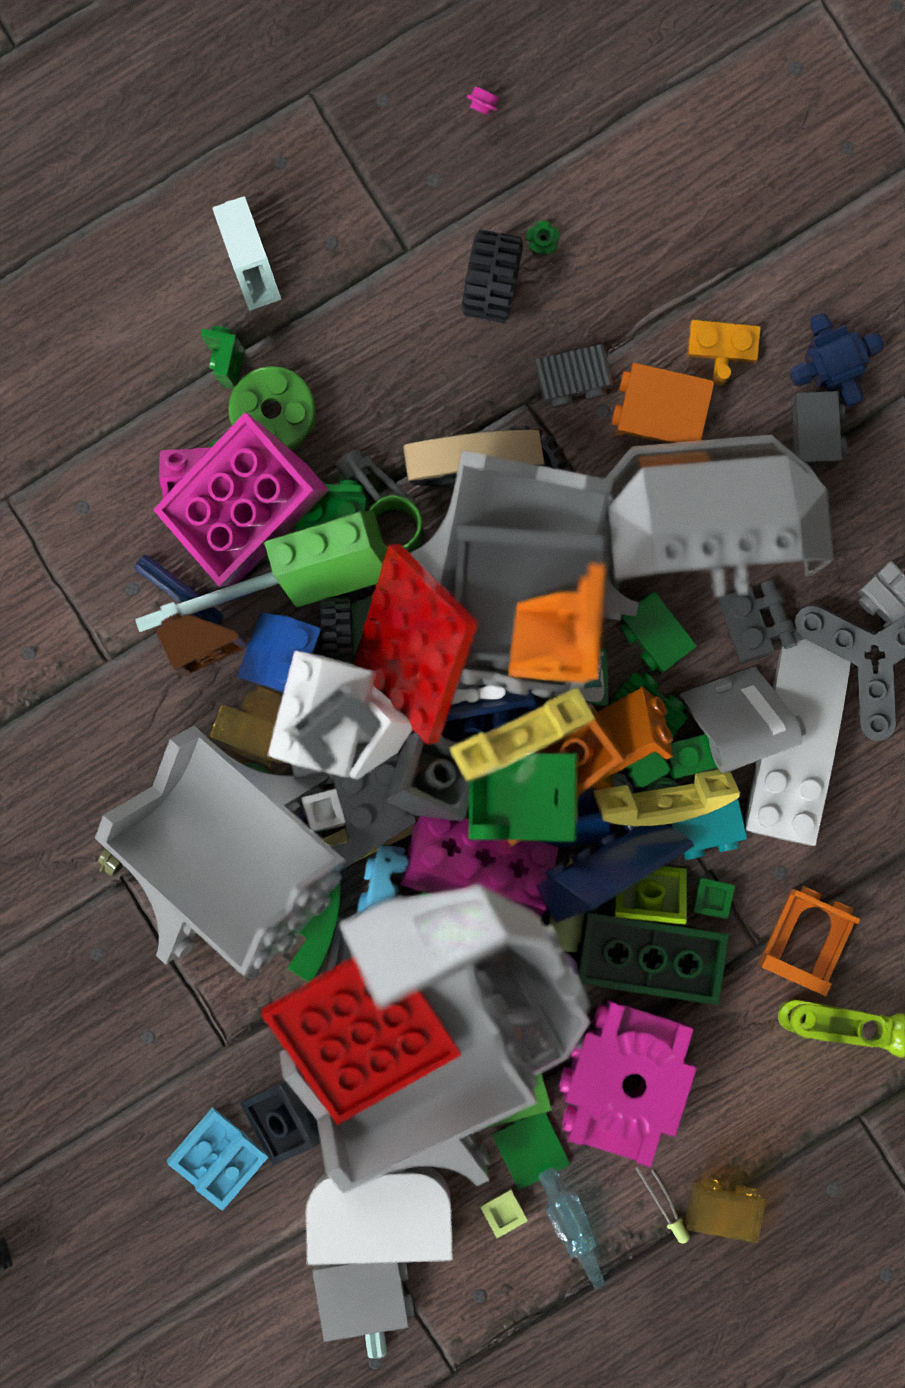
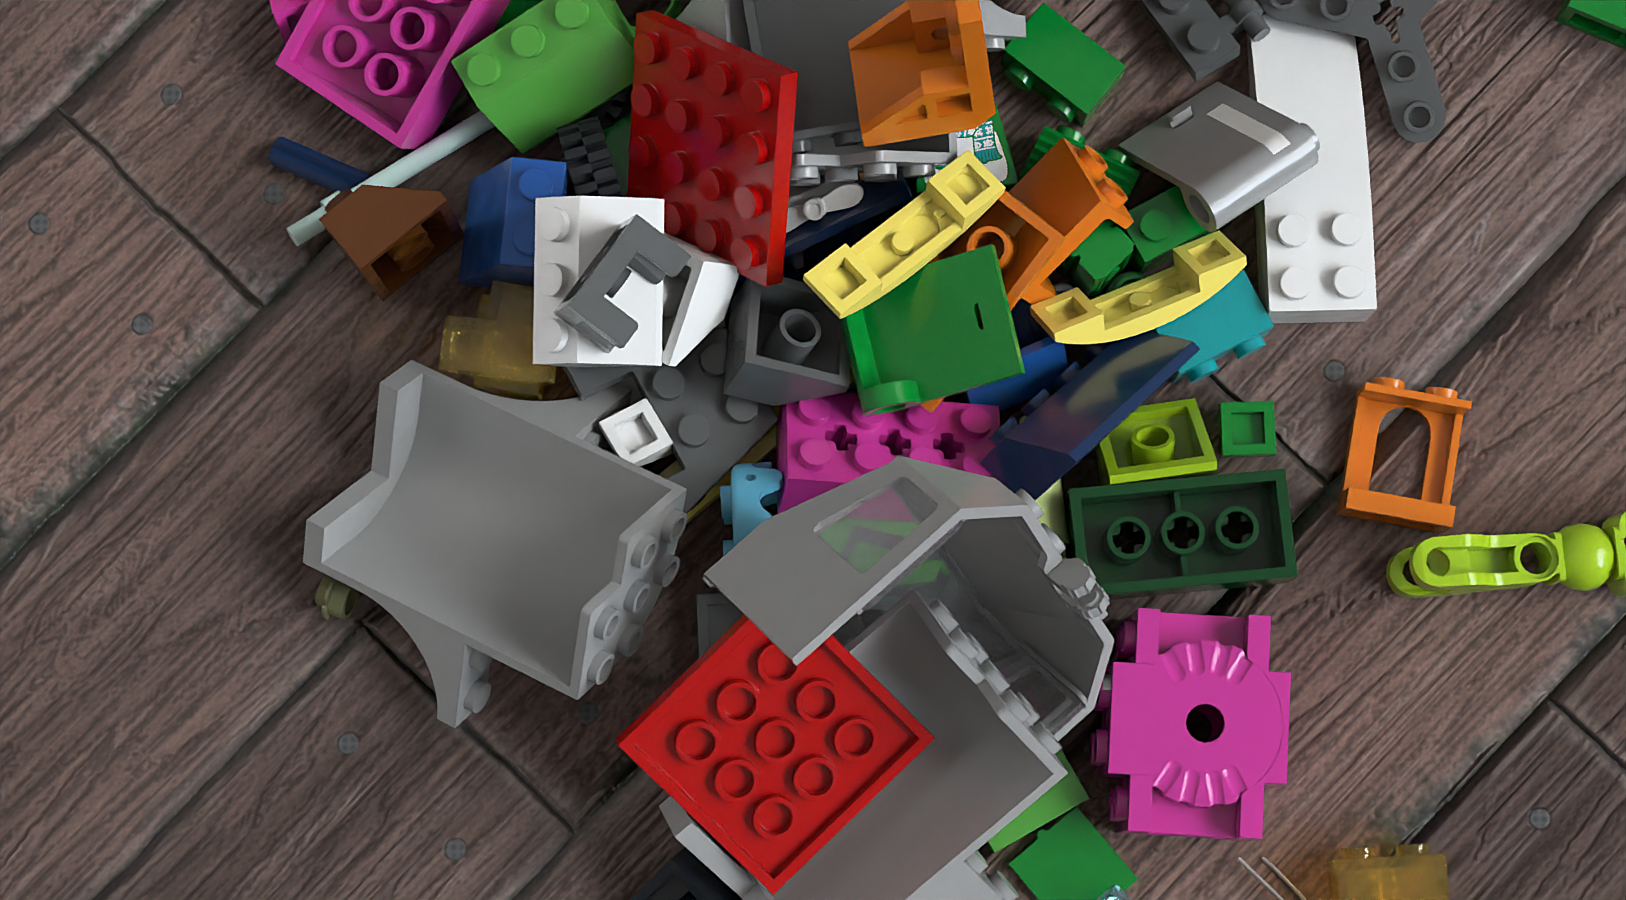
camera: 15 degrees left, 5 degrees down
green slope [287,874,342,982] -> none

